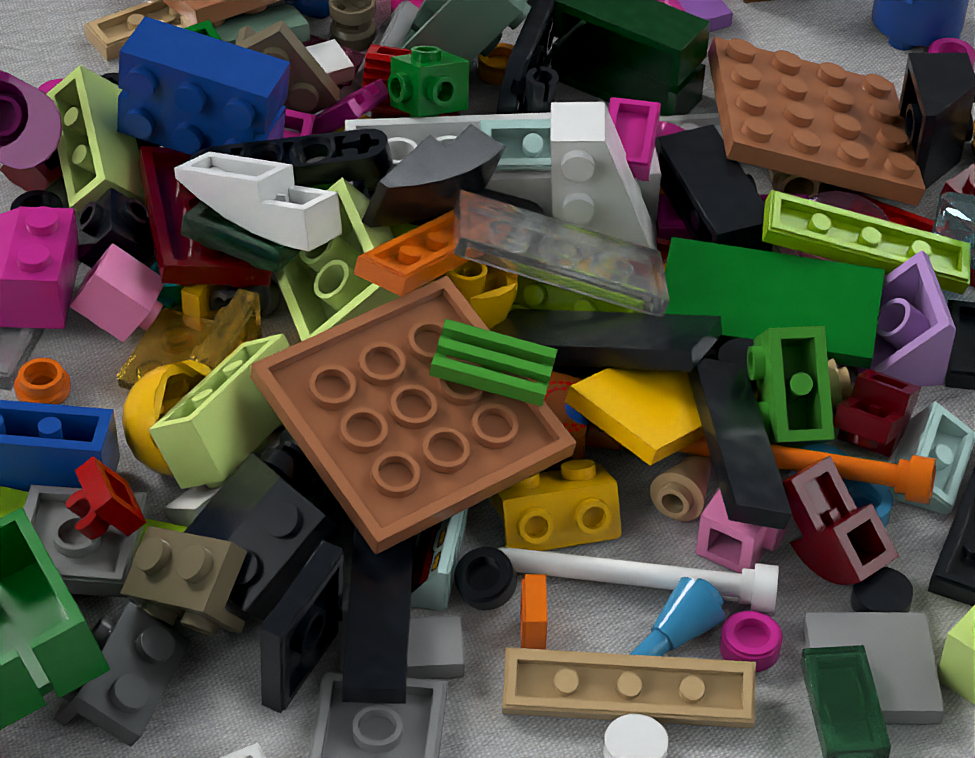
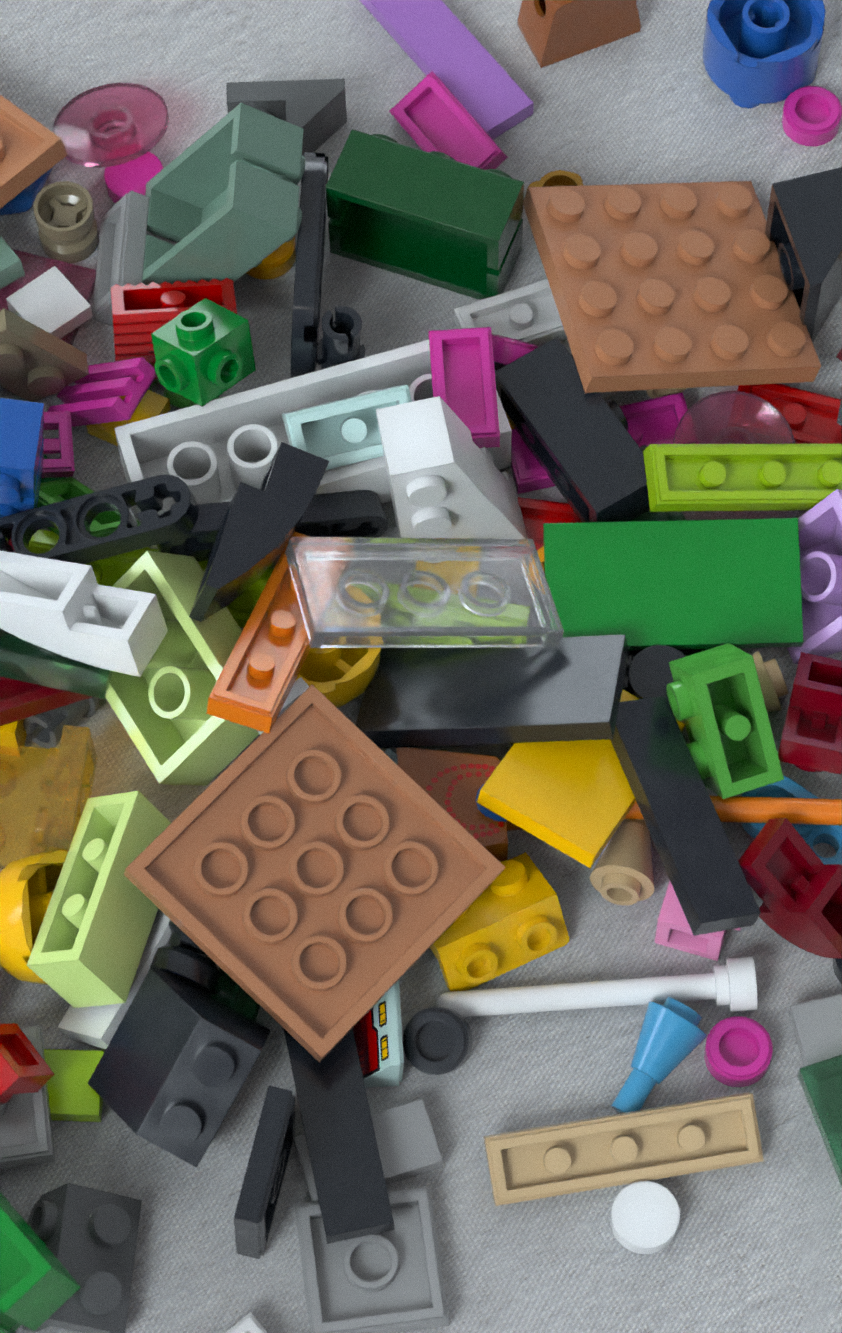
camera: 10 degrees left, 20 degrees up
dark tan bracket [120,526,247,637] -> none
bright green tile [429,319,558,407] -> none
orange tile [520,574,548,650] -> none

